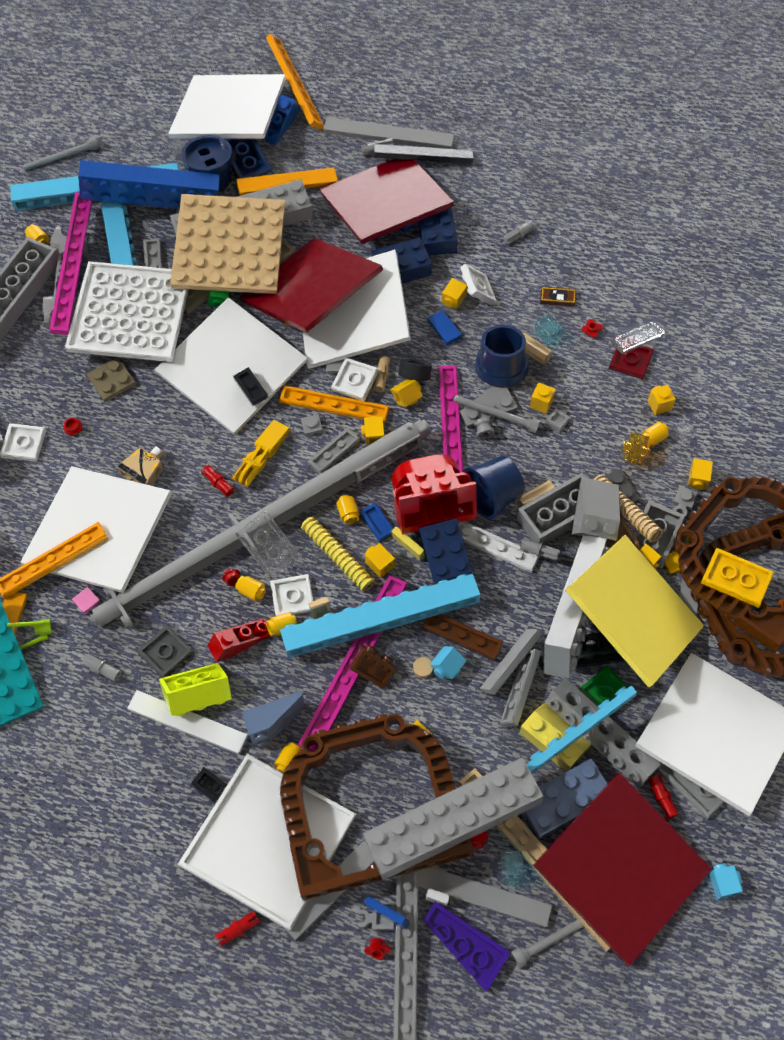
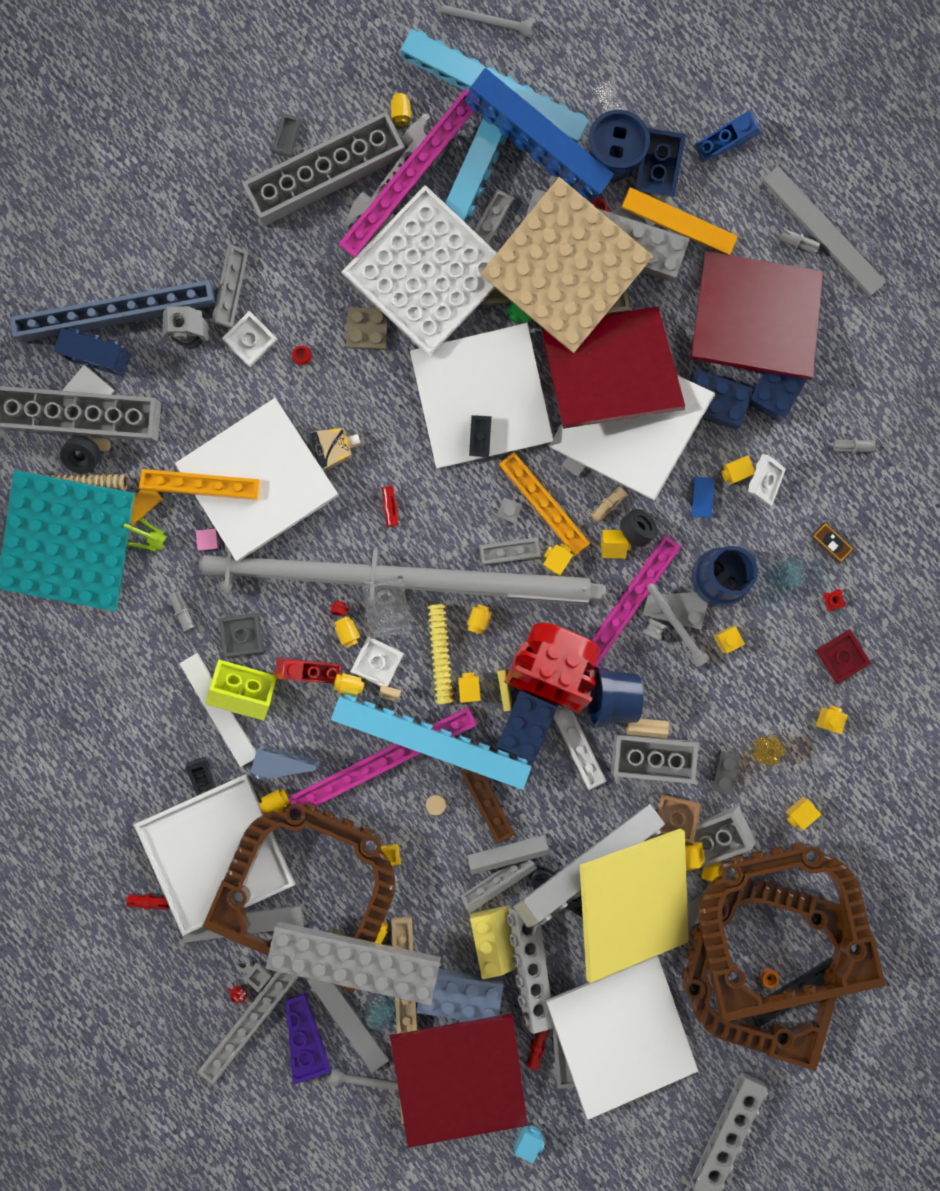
camera: 35 degrees right, 25 degrees up
white tile [168,74,286,139] -> none
yellow arm [232,420,290,487] -> none
light orange tile [266,34,324,130] -> none
white tile [331,358,379,401] -> none
reddish brown bracket [349,643,397,689] -> none
blue tile [359,502,394,543] -> none
blue tile [364,896,409,930] -> none
tile [374,144,474,164] -> none
white tile [426,889,449,907] -> none
medium azure brick [429,646,467,679] -> none
light grey axle [520,538,560,561] -> none
tan axle [522,332,553,364] -> none
medium azure plate [526,685,637,774] -> none
light grey tile [545,408,571,432] -> none
light grey slope [572,477,620,542] -> none
green tile [579,665,629,717] -> none
tan piece [594,475,663,542] -> none
clear tile [611,321,665,354] -> none
yellow brick [640,422,669,448] -> none
light grey plate [673,486,698,516] -> none
yellow tile [701,548,774,608] -> none

